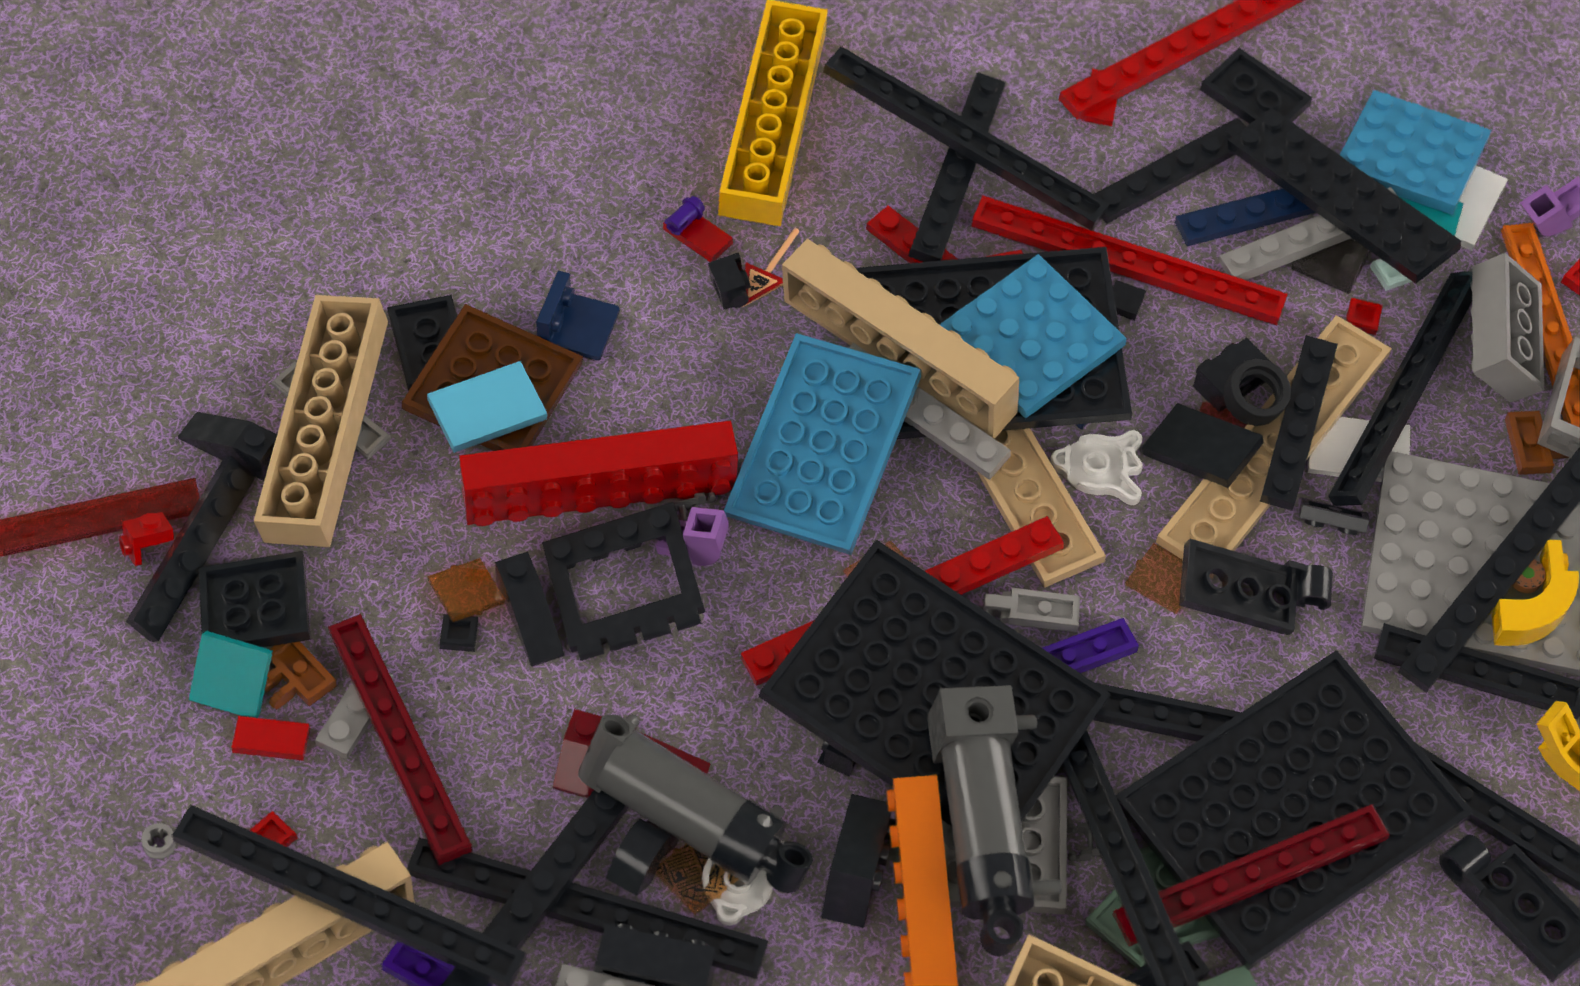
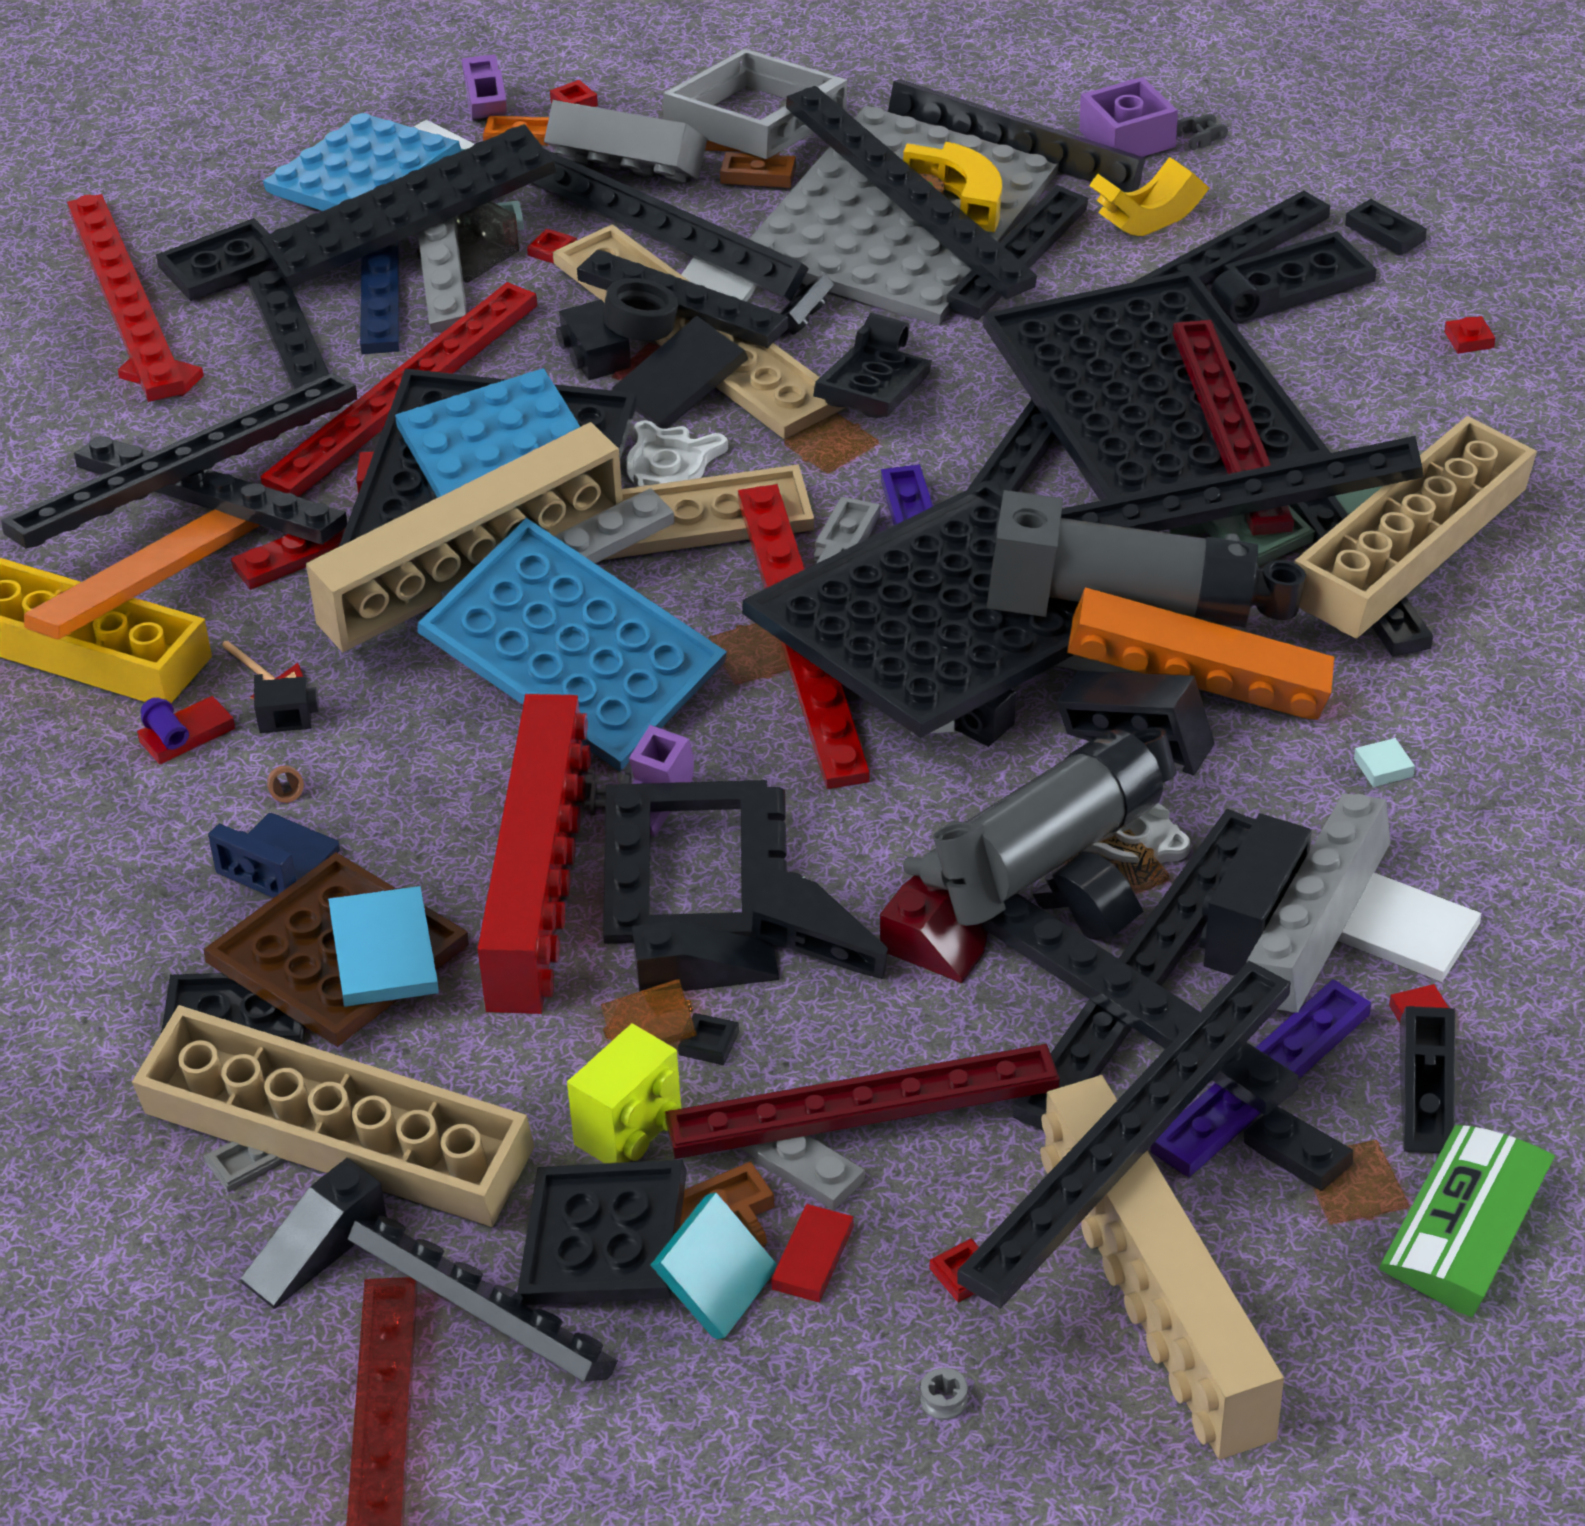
camera: 70 degrees left, 15 degrees down
red bracket [119,512,174,566] -> none
none -> orange tile [24,509,259,640]
none -> nougat hinge [267,766,304,803]
none -> neon yellow brick [567,1023,681,1163]
none -> black slope [751,868,888,979]

